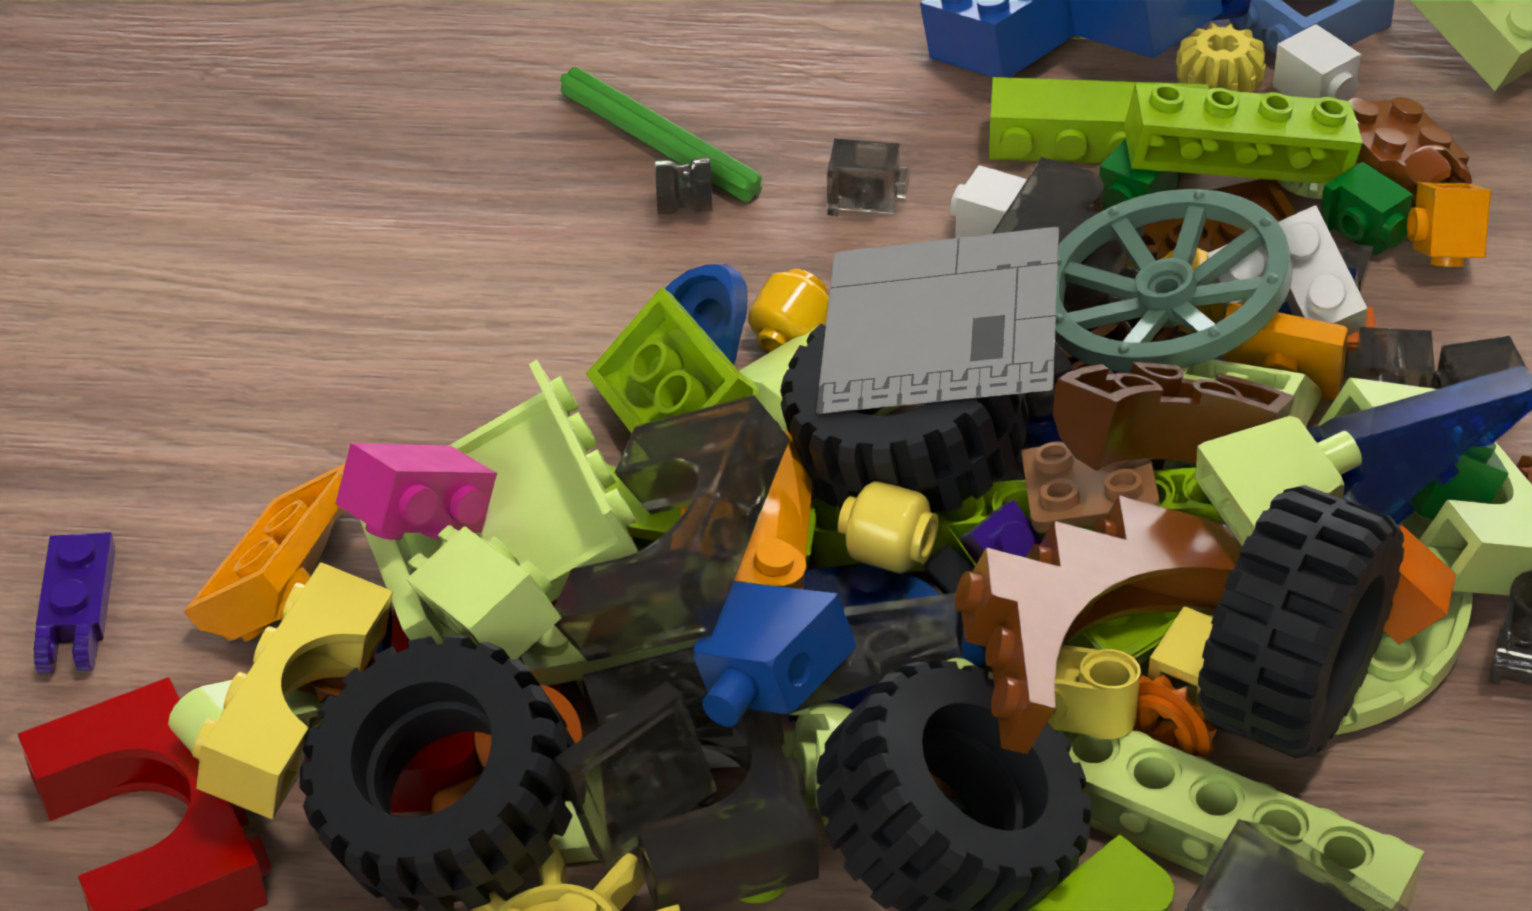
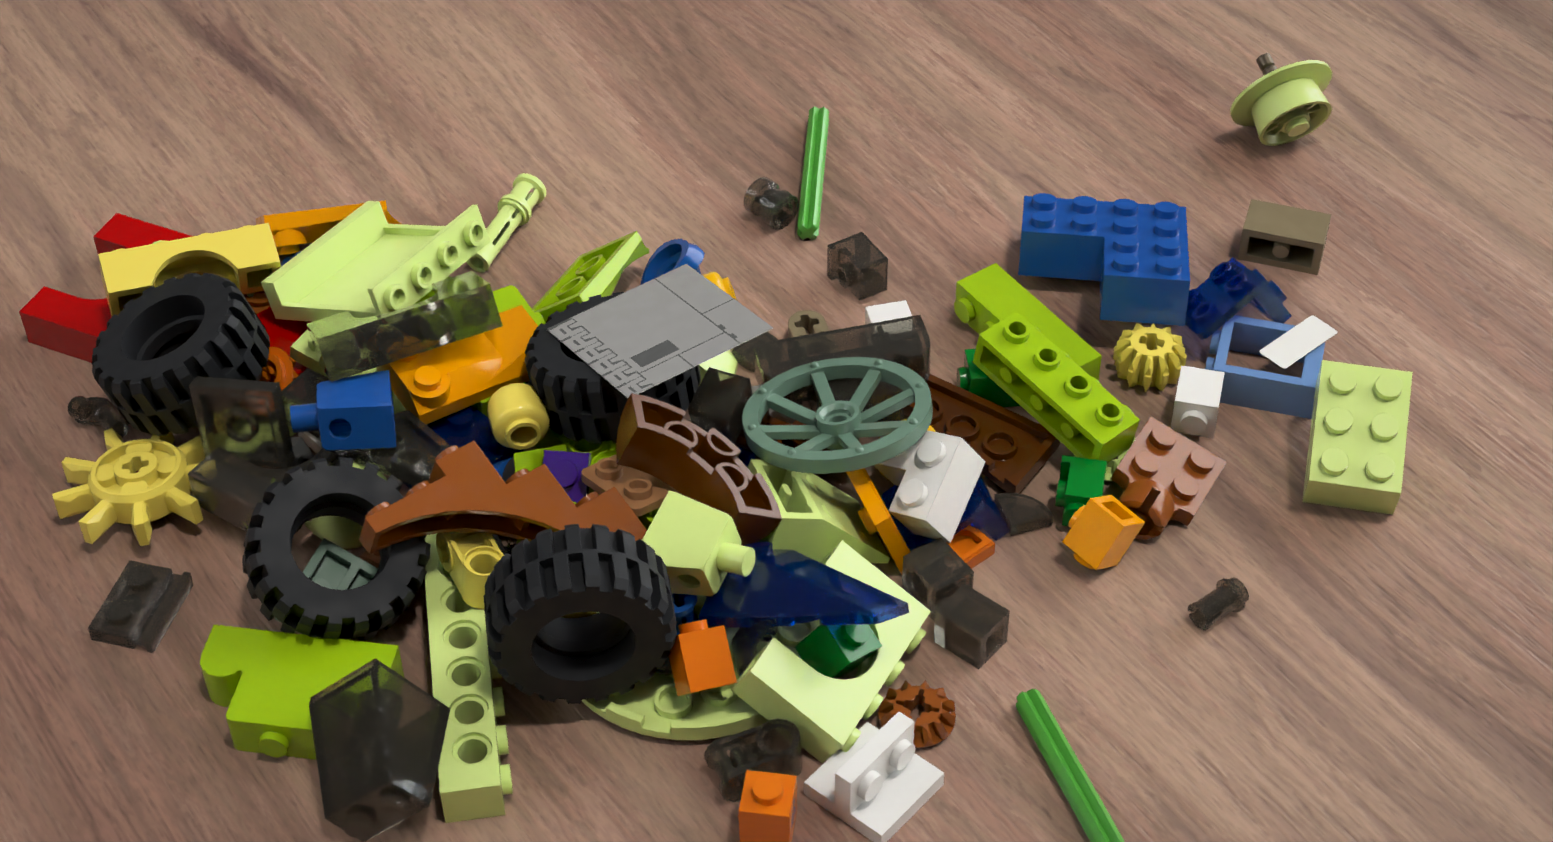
camera: 50 degrees right, 0 degrees up
dark purple hinge [33,532,115,673] -> none
dark pink brick [335,443,497,540] -> none
yellowish green hinge [406,525,562,659] -> none
none -> yellowish green pin [466,173,547,273]

